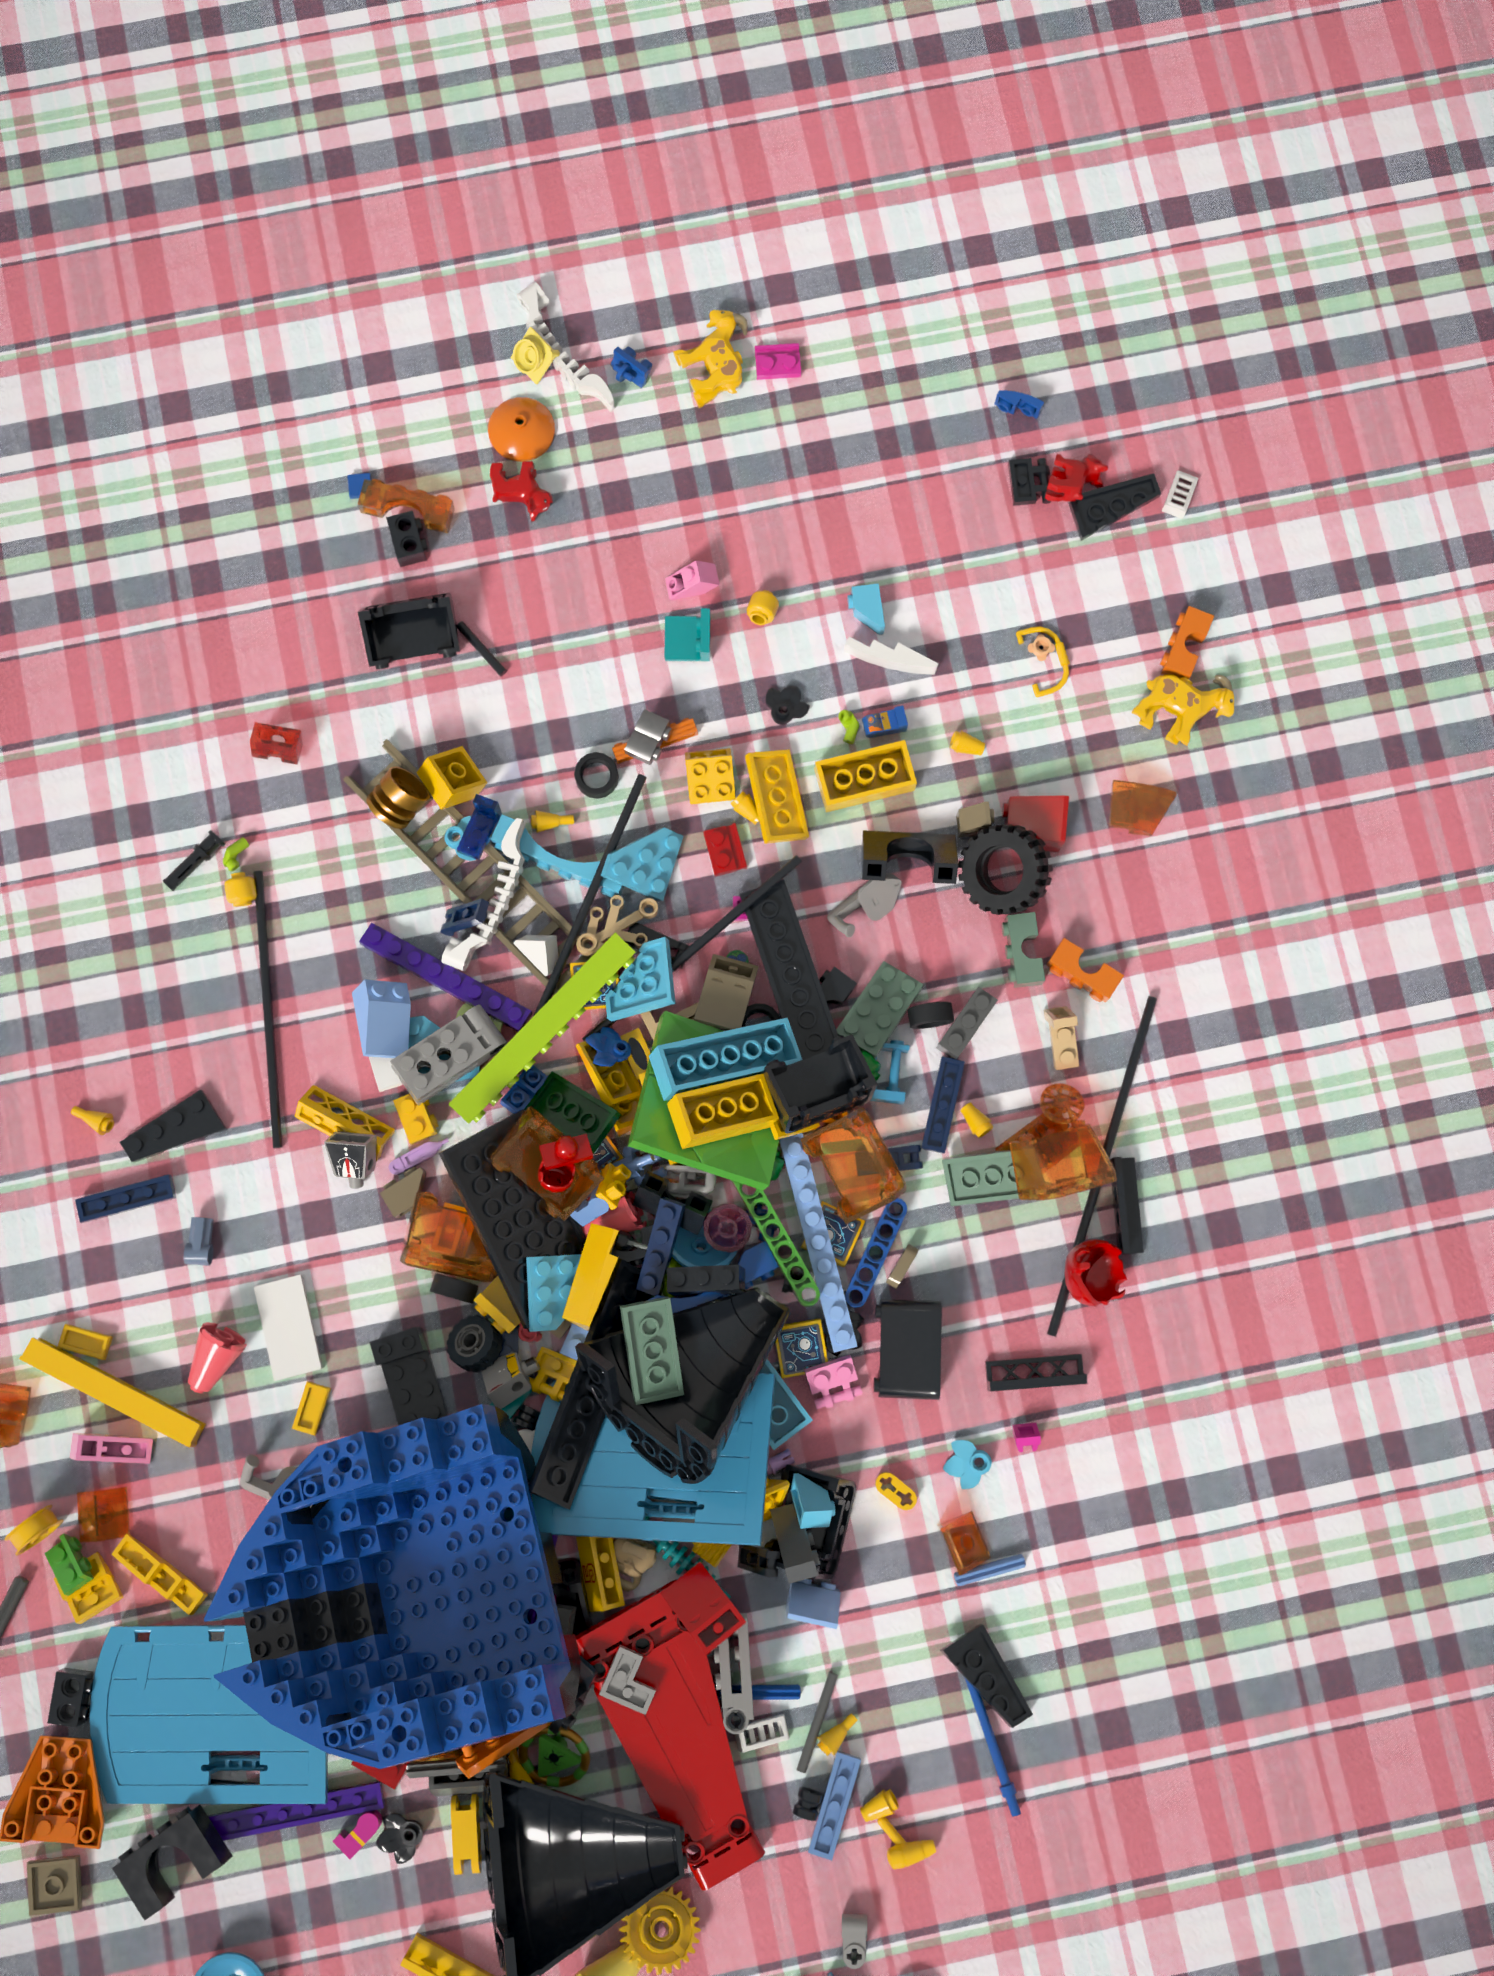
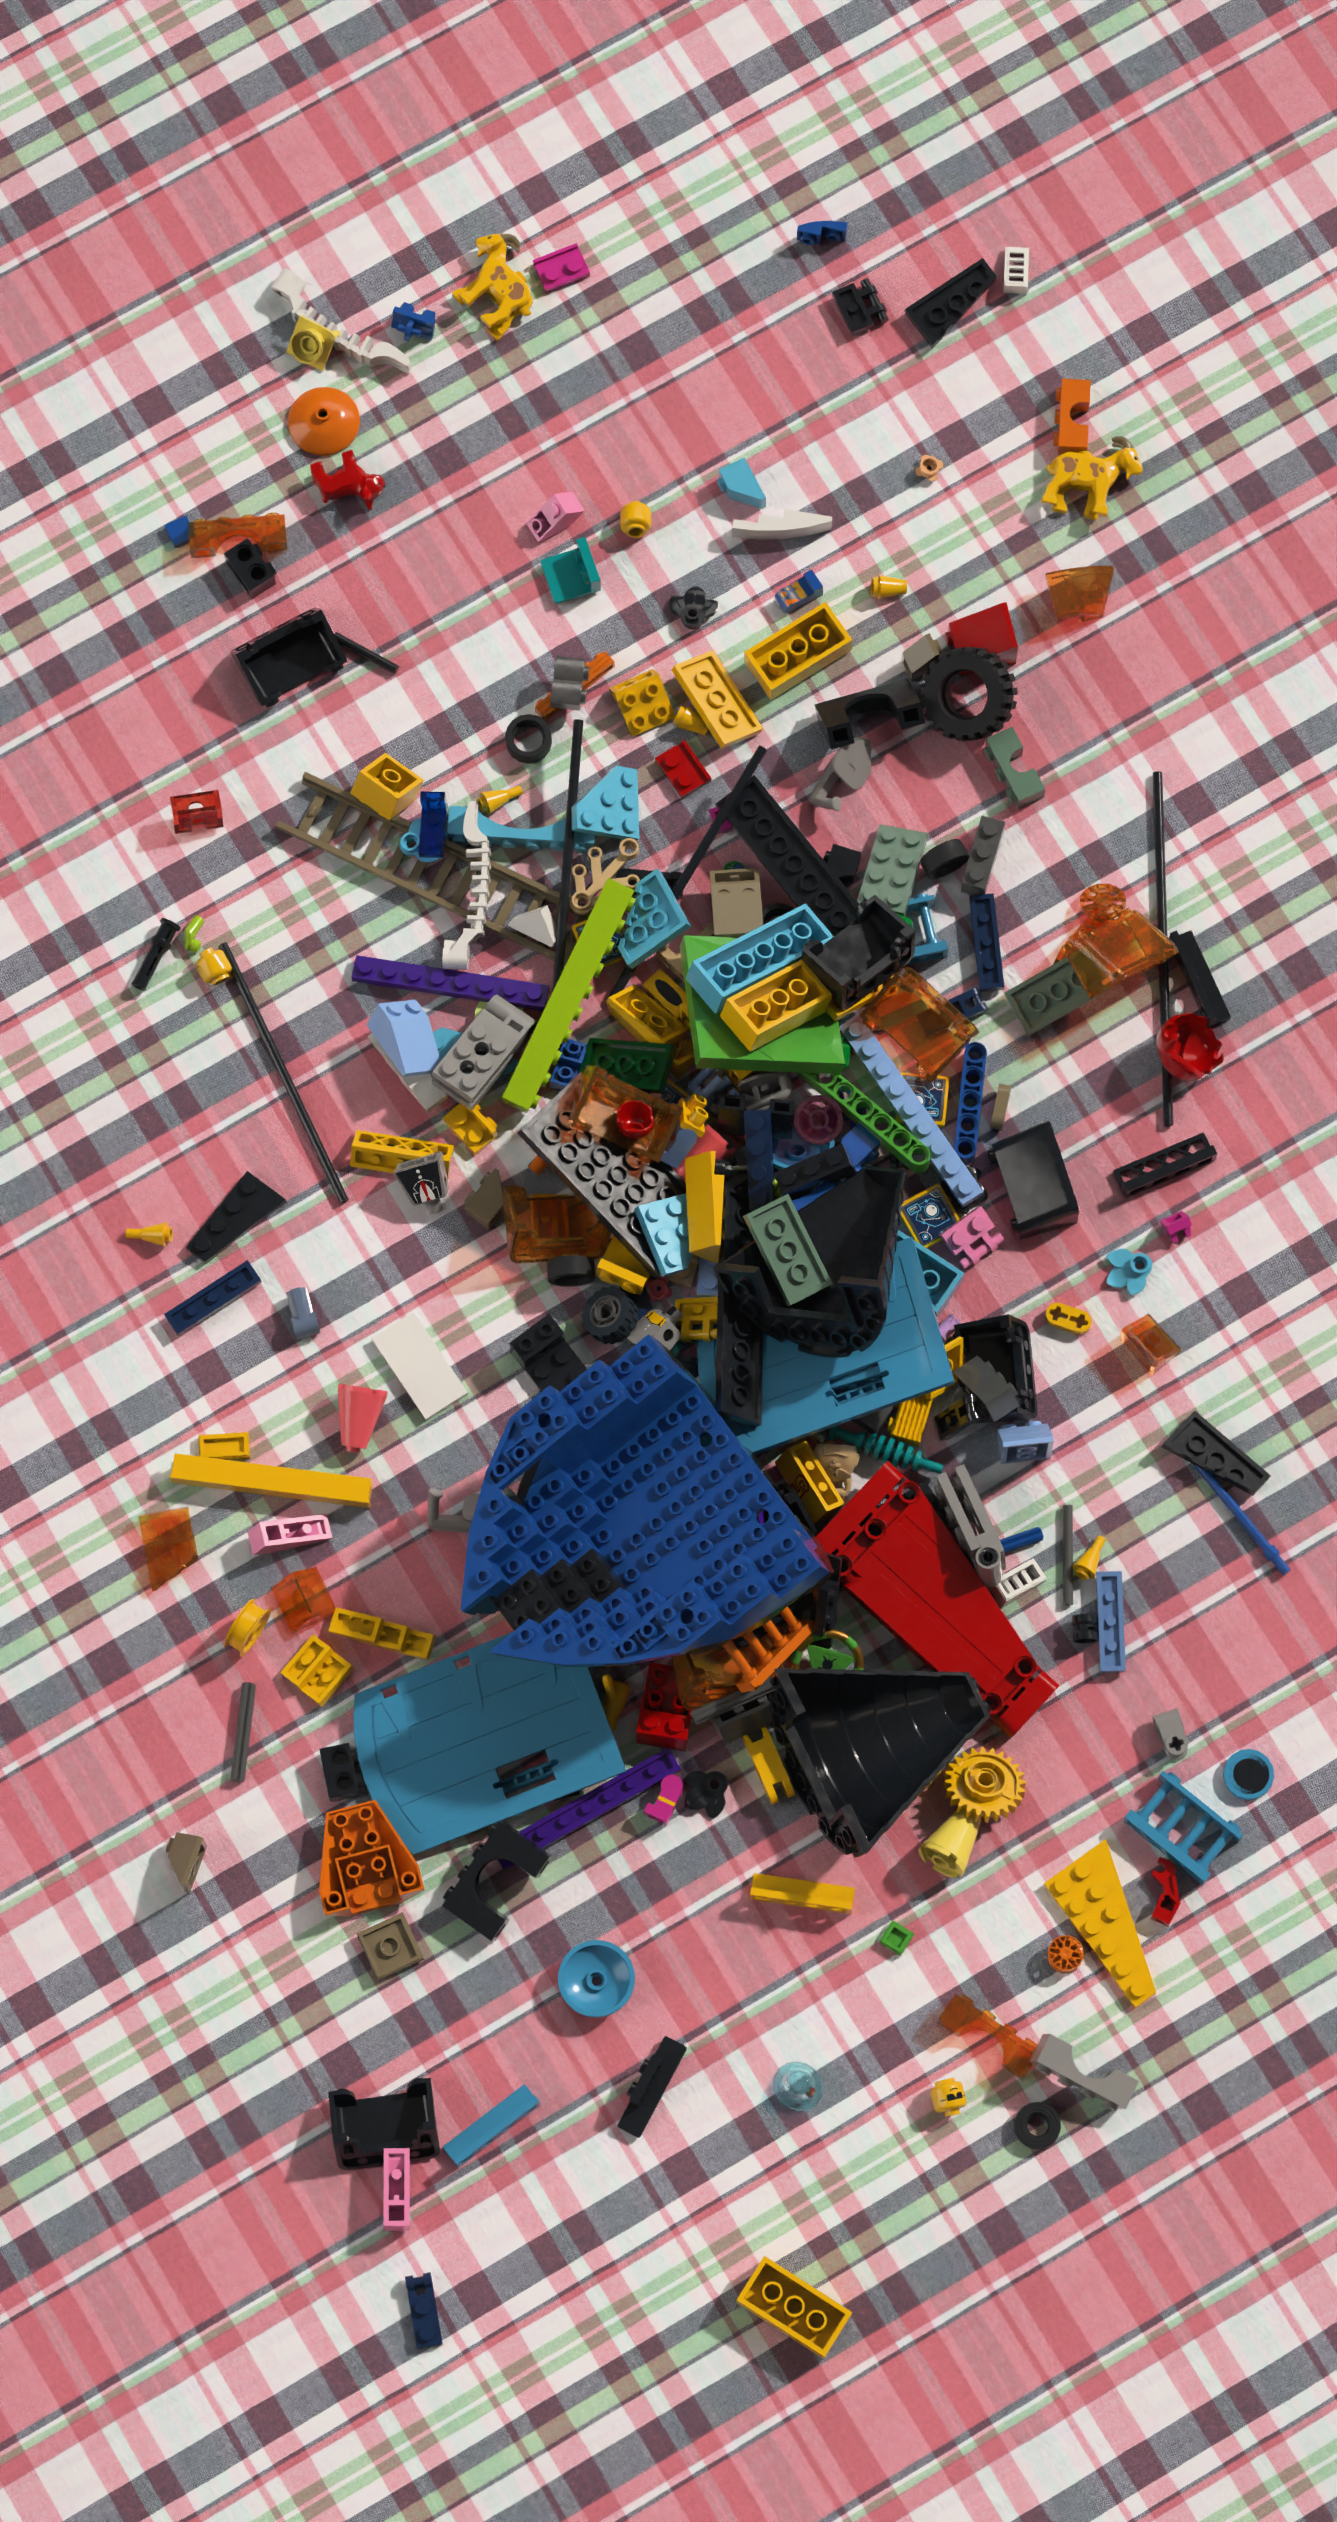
camera: 15 degrees left, 5 degrees down
bright green bracket [45,1533,94,1596] -> none
yellow tile [292,1381,331,1436] -> none
pearl gold wheel [366,766,430,829] -> none
lavender piece [389,1138,449,1175] -> none
dark blue plate [440,898,489,936] -> none
red tile [539,1134,593,1171] -> none
blue plate [585,1027,631,1067] -> none
light grey plate [599,1645,656,1715] -> none
red slope [660,1562,746,1656] -> none
medium azure slope [790,1473,835,1529] -> none
lime arm [838,709,859,744] -> none
yellow cone [860,1789,899,1822] -> none
yellow piece [877,1817,936,1869] -> none
medium blue axle [954,1554,1026,1586] -> none
yellow cone [960,1102,994,1138] -> none
yellow piece [1016,626,1070,697] -> none
tan bracket [1044,1006,1079,1070] -> none
red animal [1045,454,1108,502] -> none
orange arch [1046,938,1124,1003] -> none

